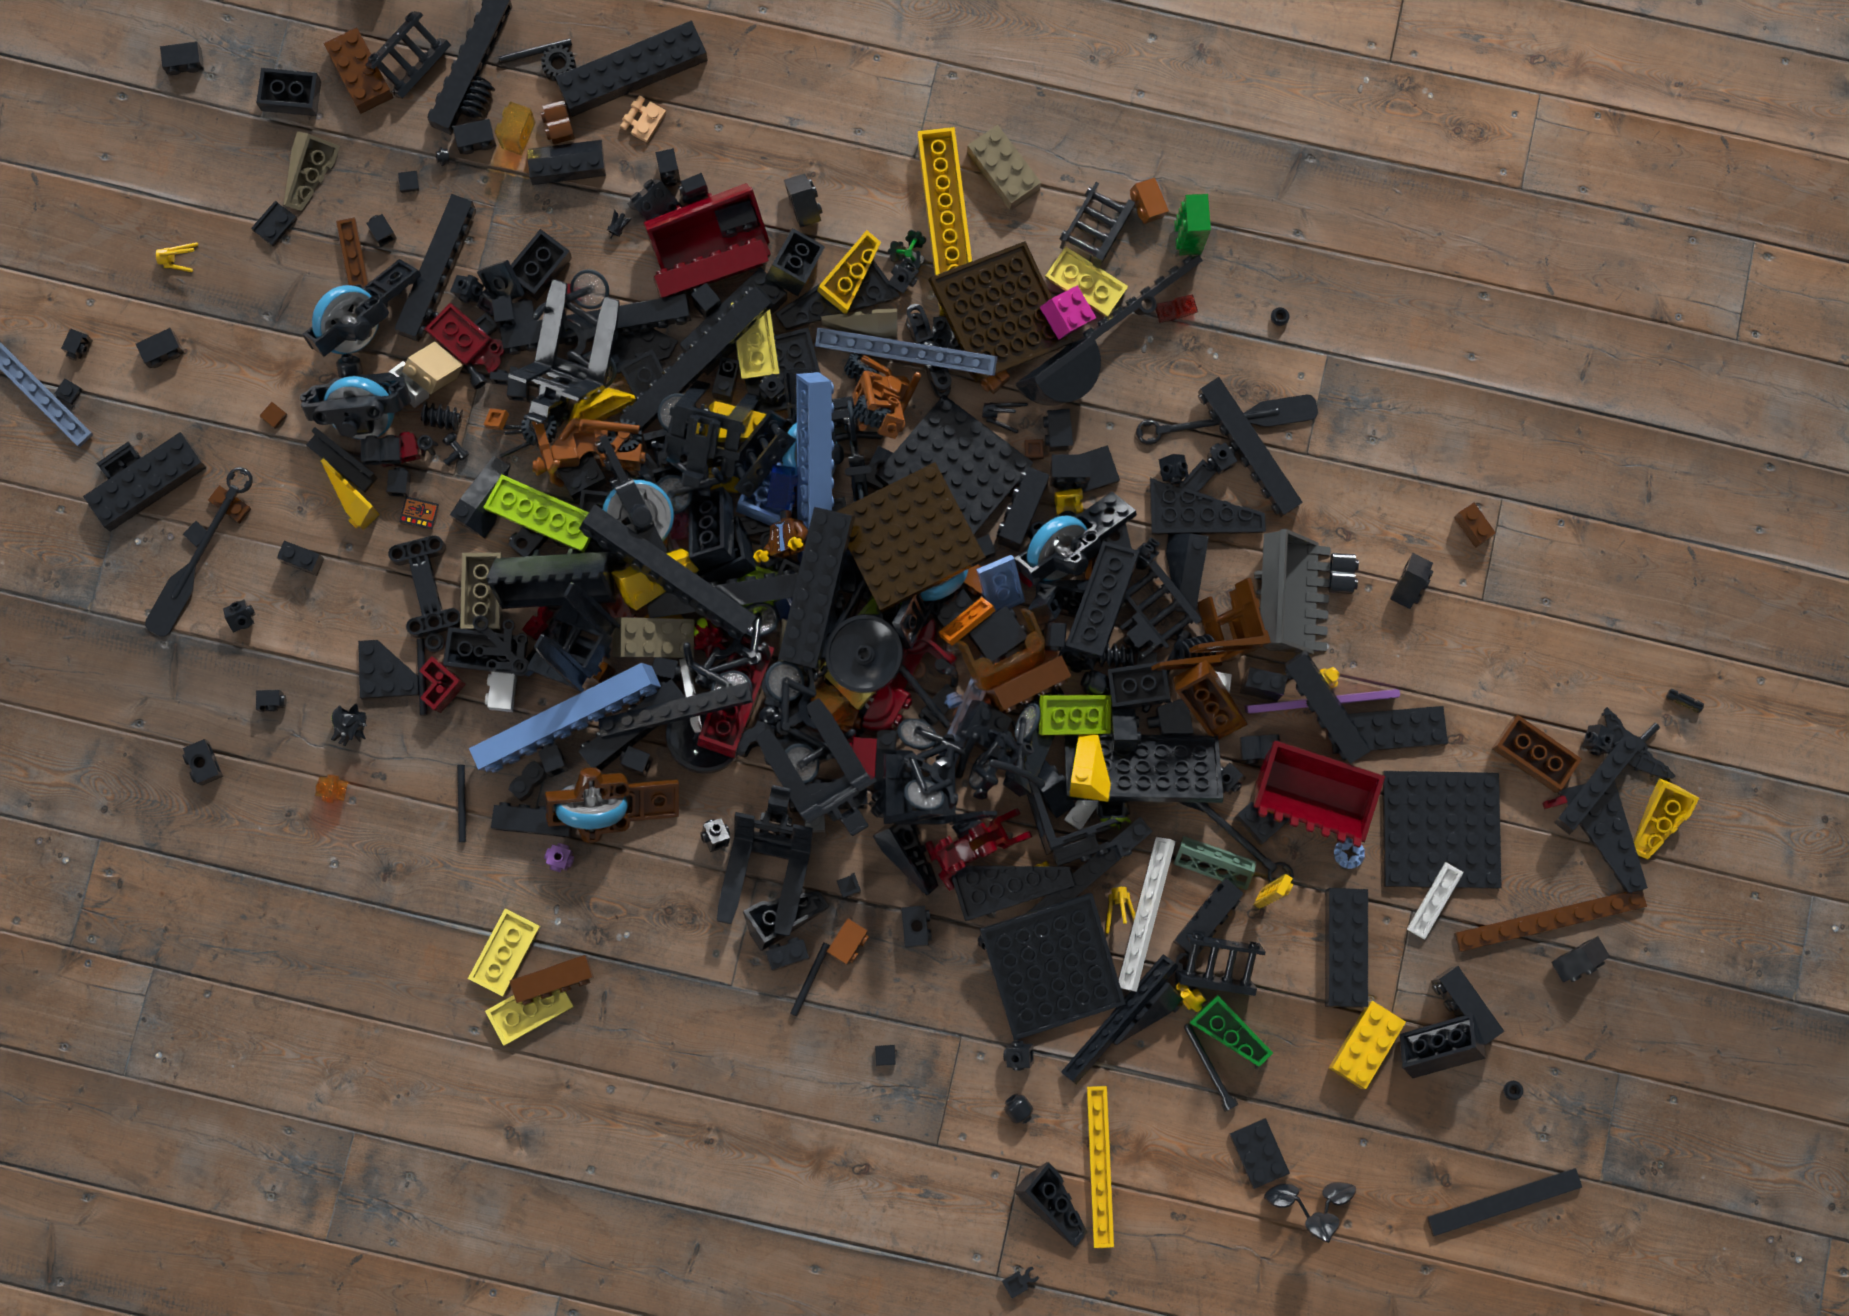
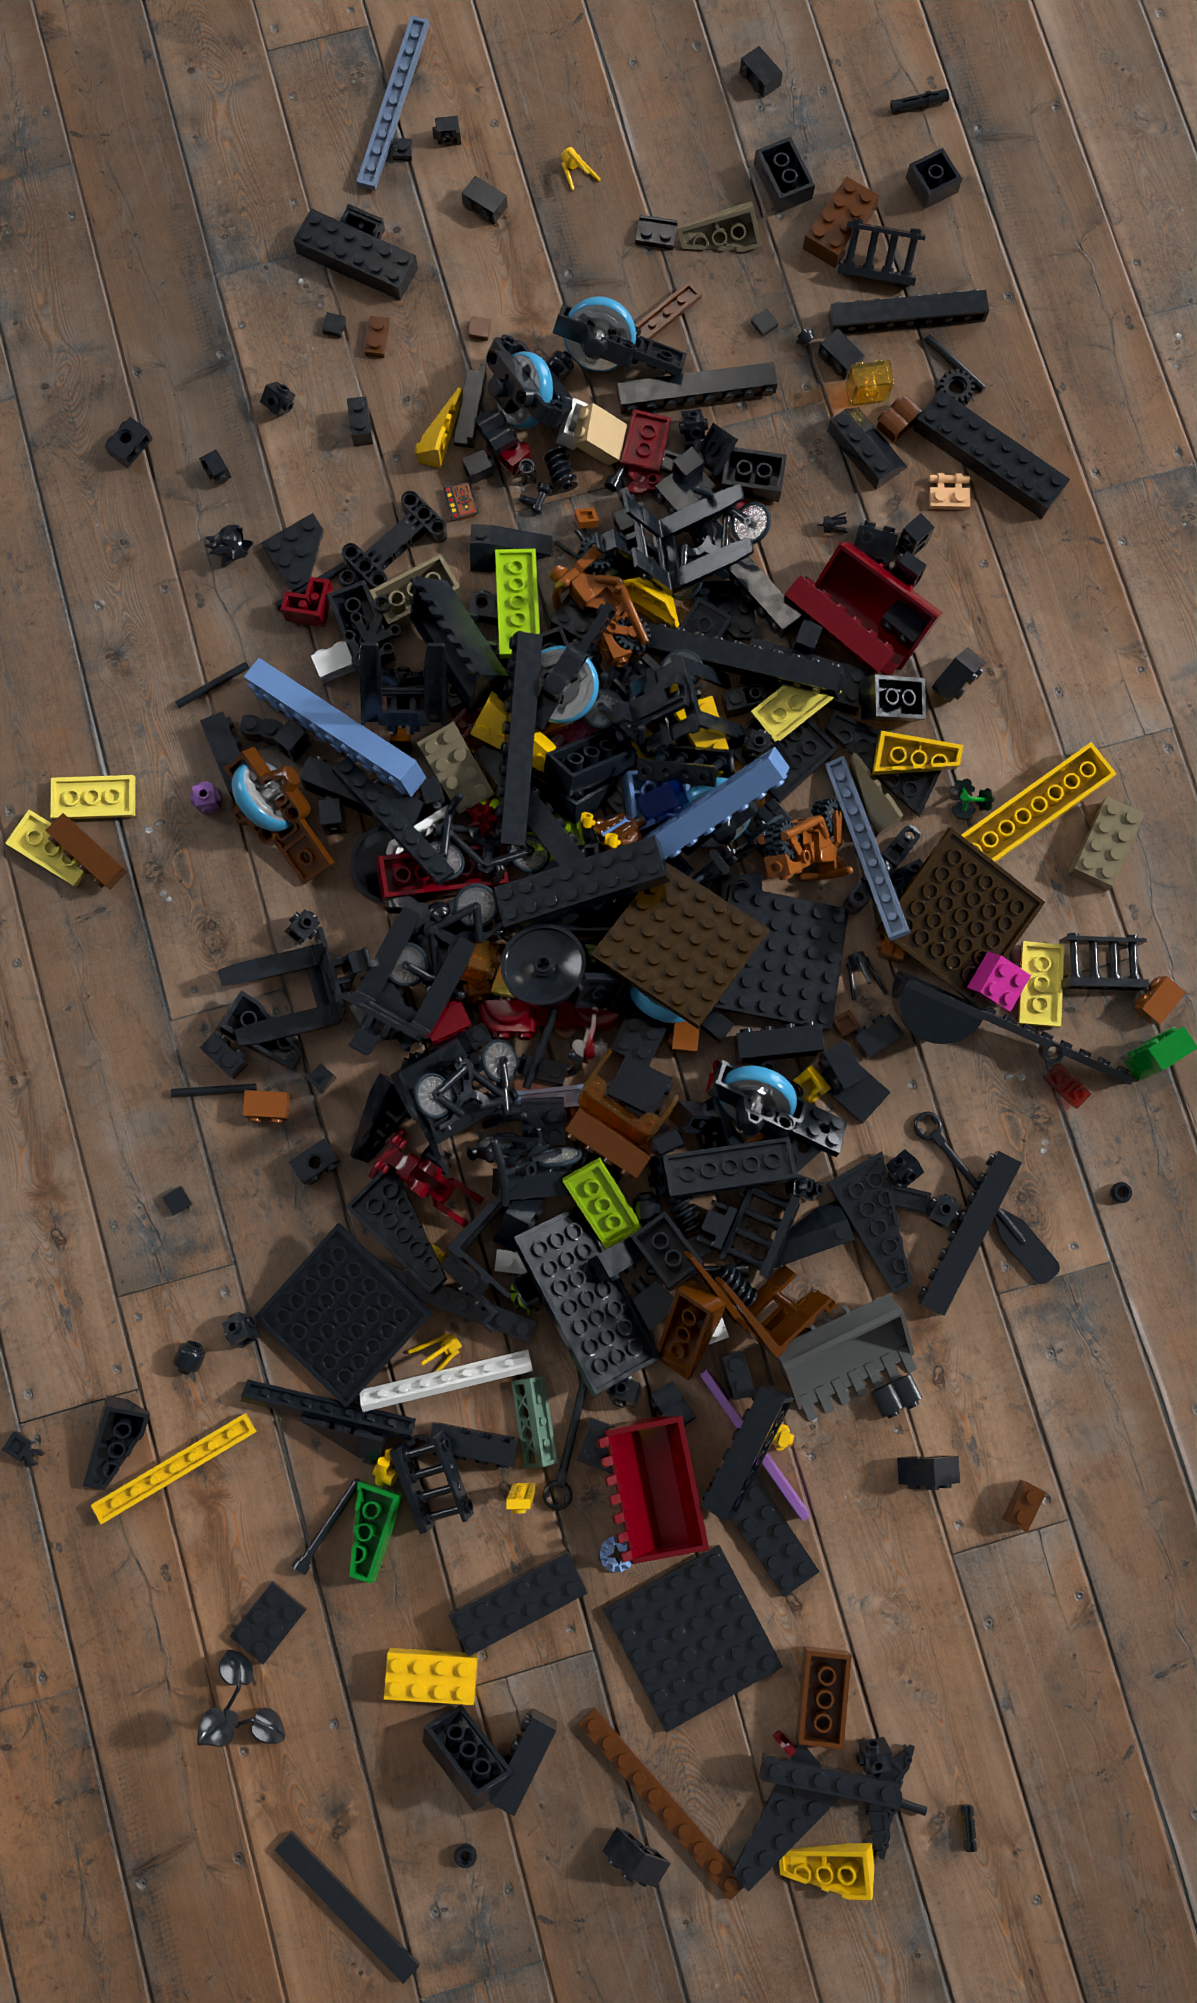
camera: 65 degrees right, 0 degrees up
black piece [145,467,253,636] -> none
clear orange brick [315,774,348,803] -> none
black brick [366,214,397,247] -> none
black piece [460,76,495,118] -> none
dark red plate [522,607,554,641] -> none
black brick [888,261,919,294] -> none
orange plate [938,597,995,646] -> none
medium blue plate [945,692,963,709] -> none
medium blue plate [976,555,1025,616] -> none
yellow wedge [1069,734,1111,802] -> none
white tile [1407,862,1464,940] -> none

